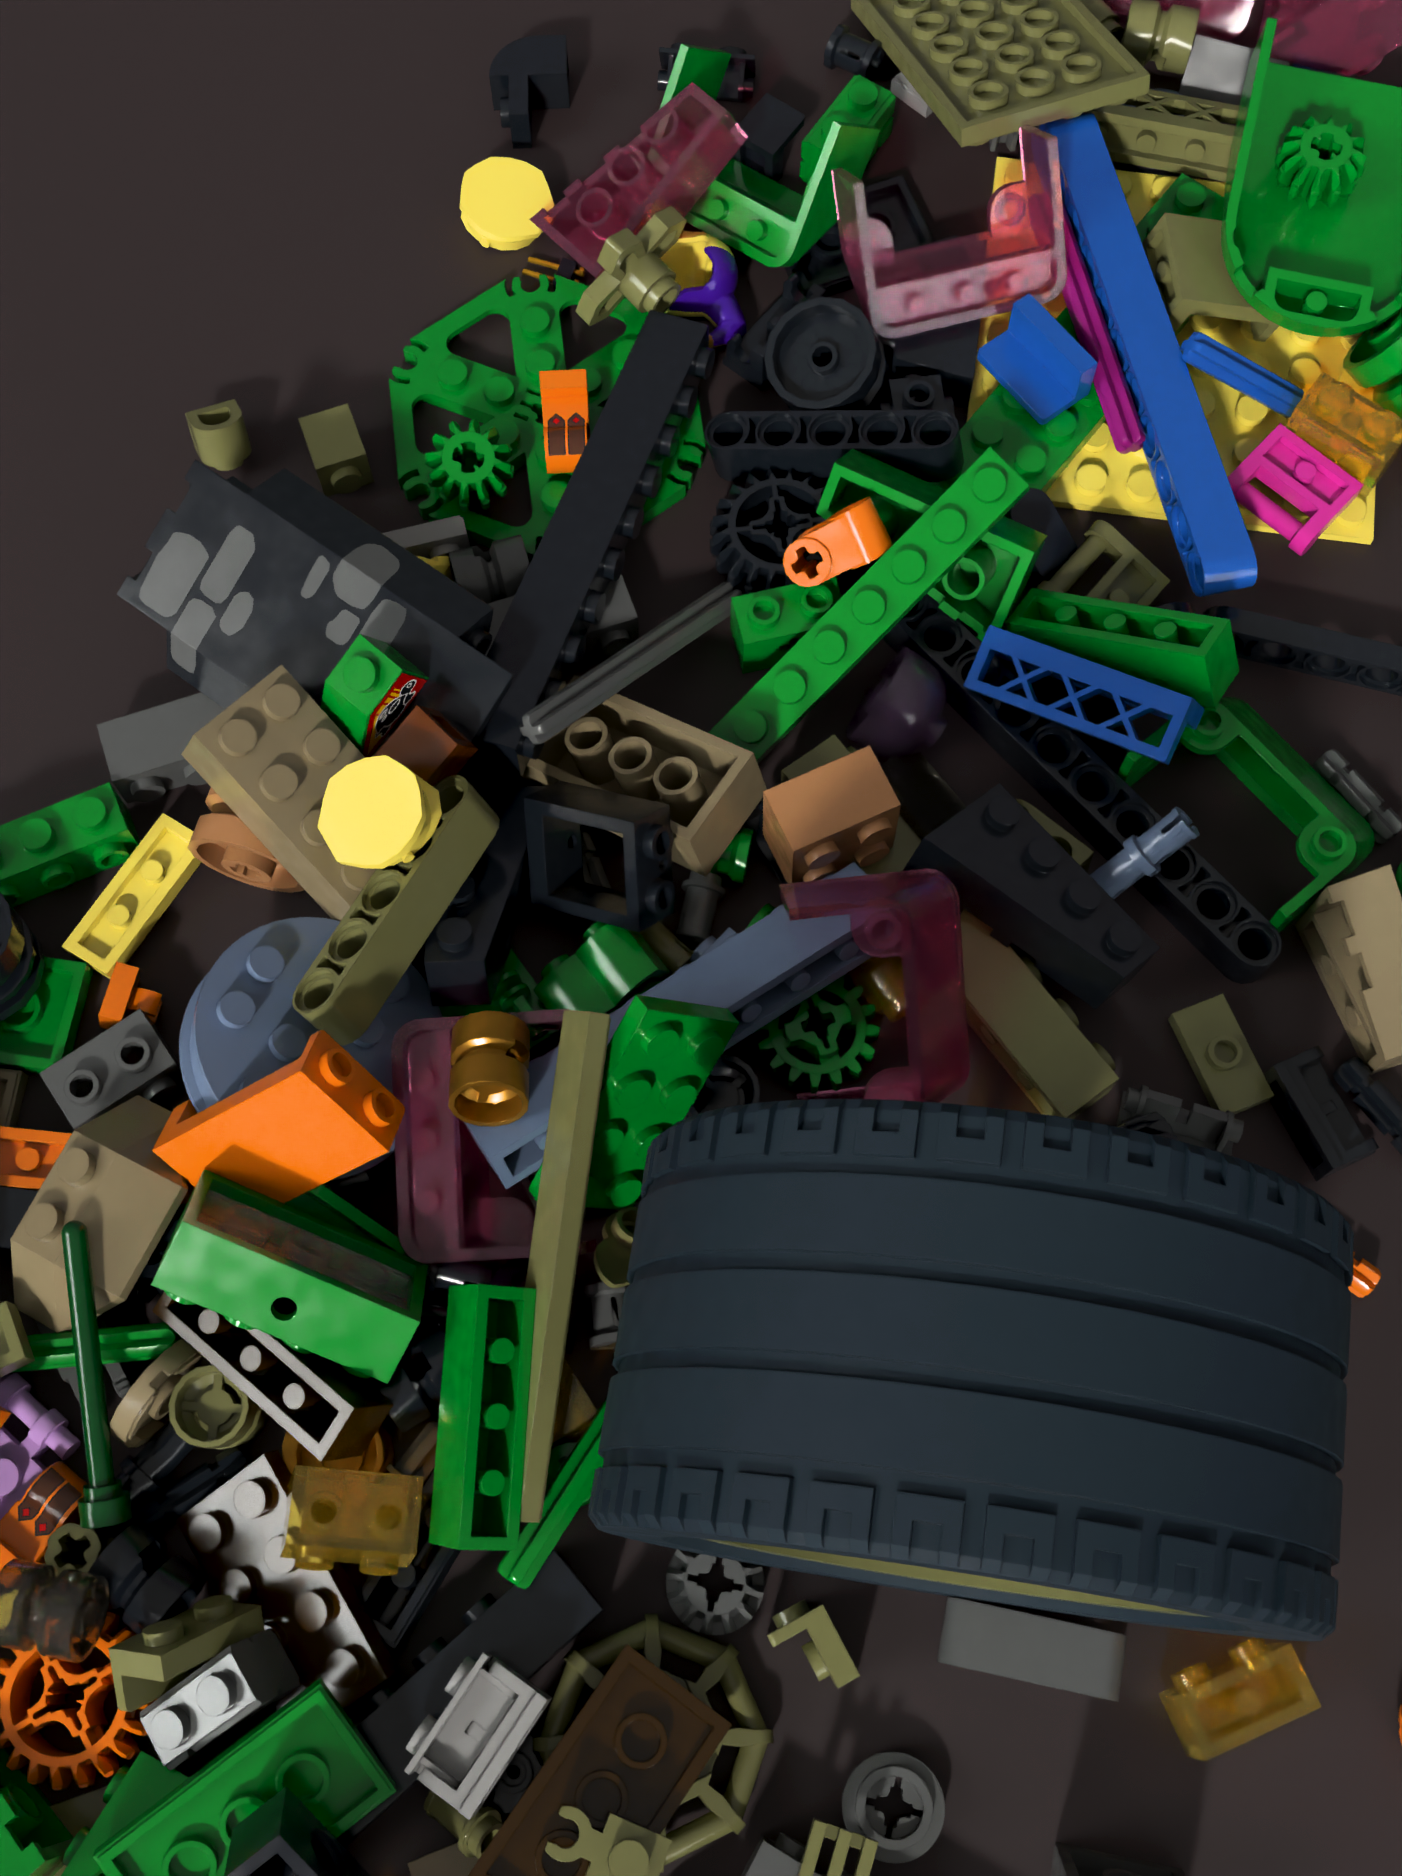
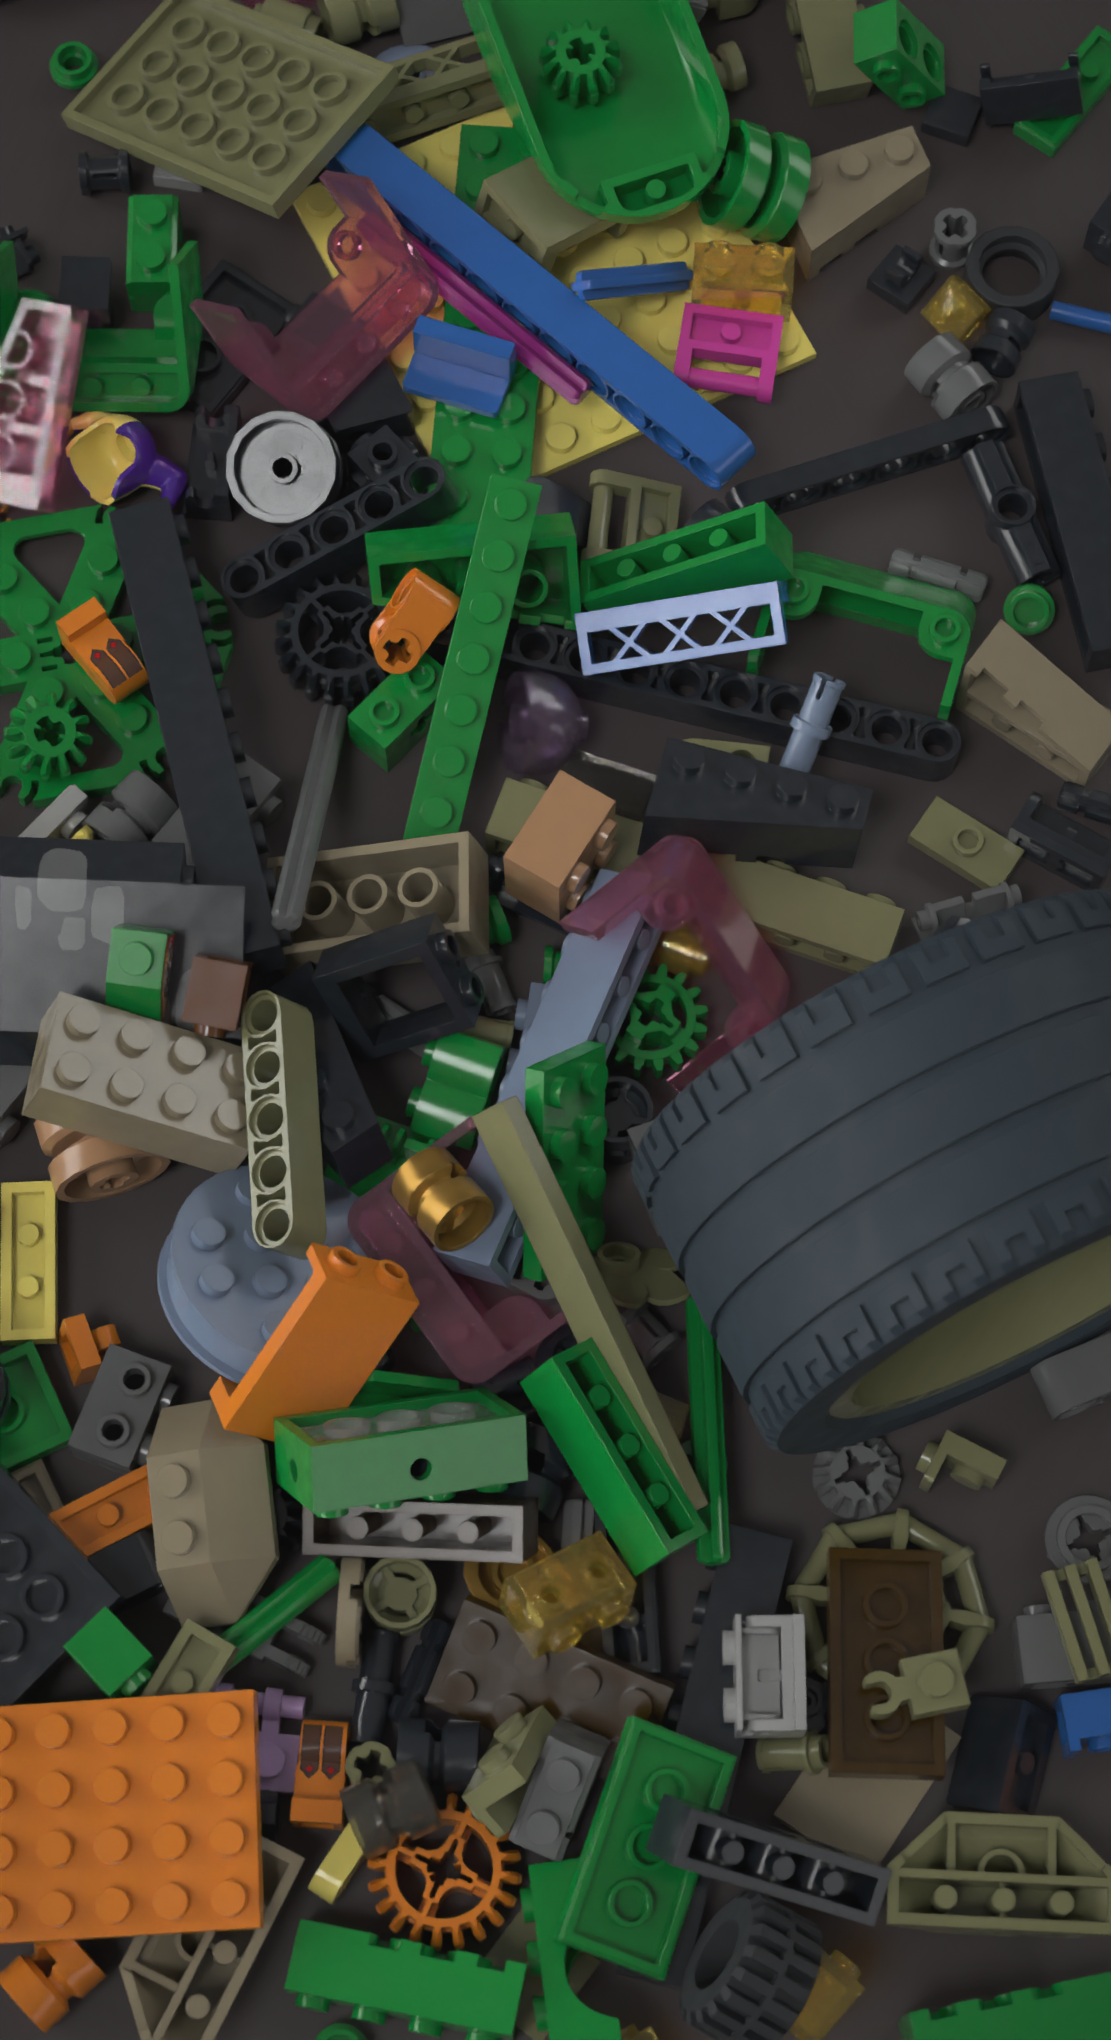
camera: 35 degrees left, 0 degrees up
dark green piece [61,1220,132,1529] -> none
light yellow hat [318,755,442,869] -> none
olive plant [575,205,687,326] -> none

